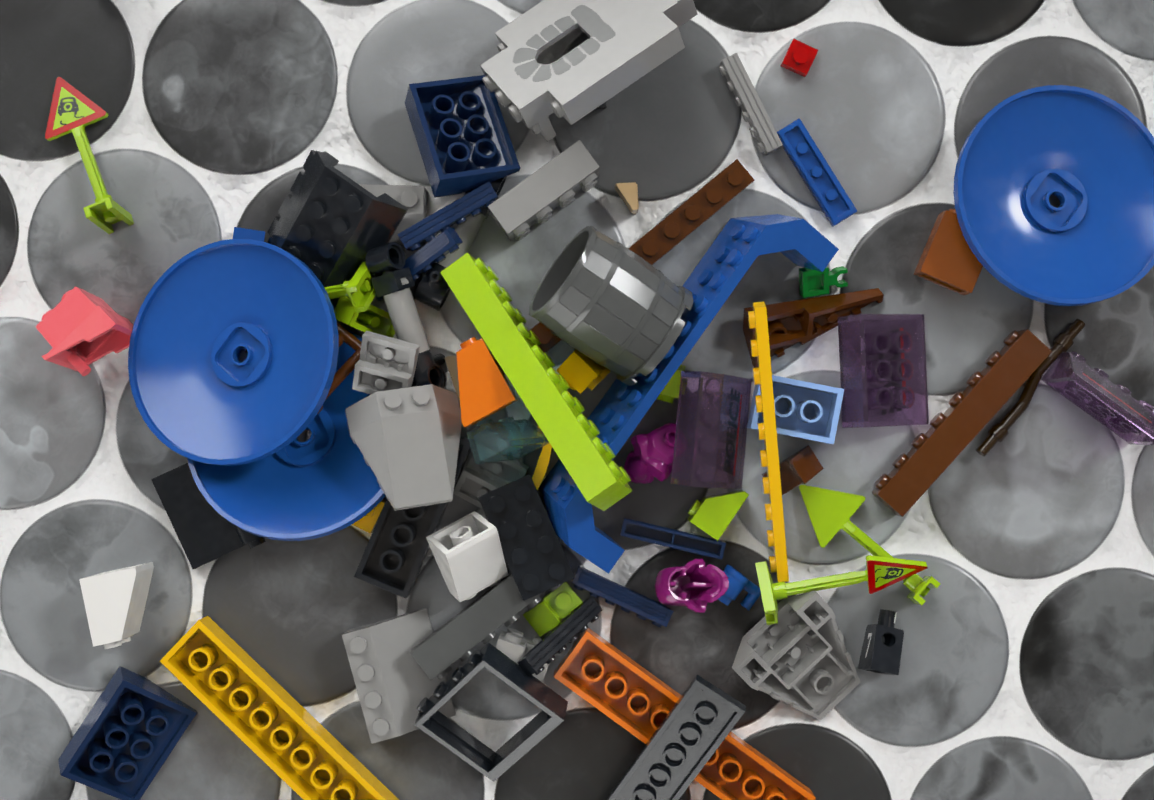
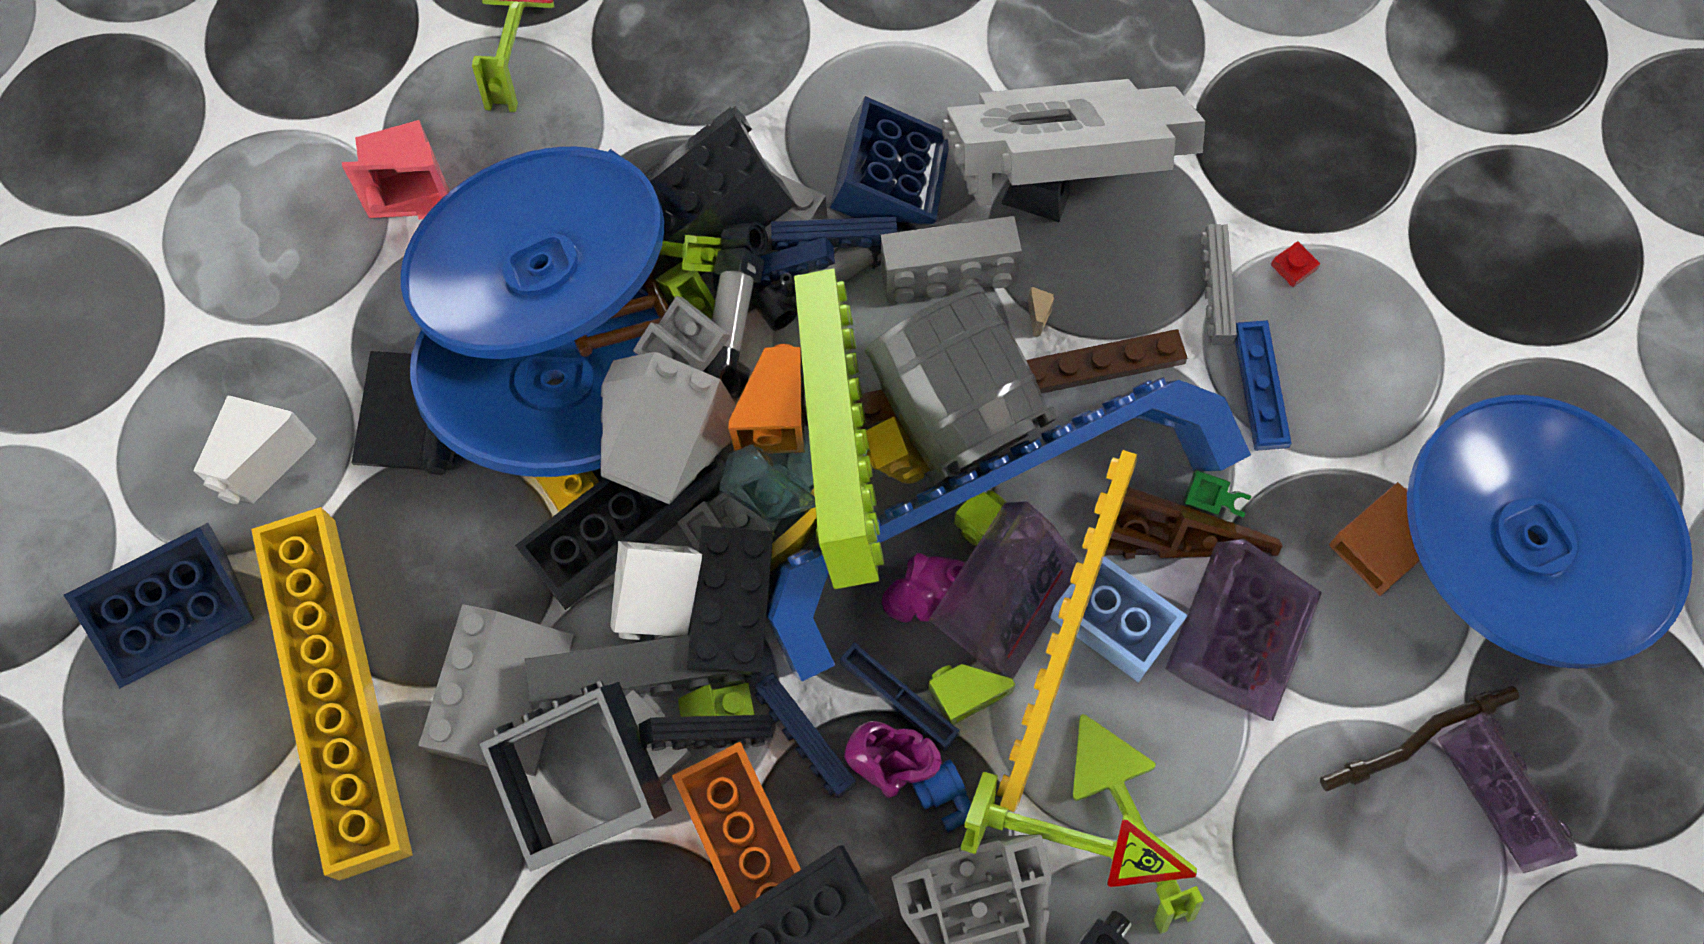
camera: 25 degrees right, 20 degrees down
reddish brown slope [762,445,824,495] -> none
reddish brown brick [872,329,1052,517] -> none

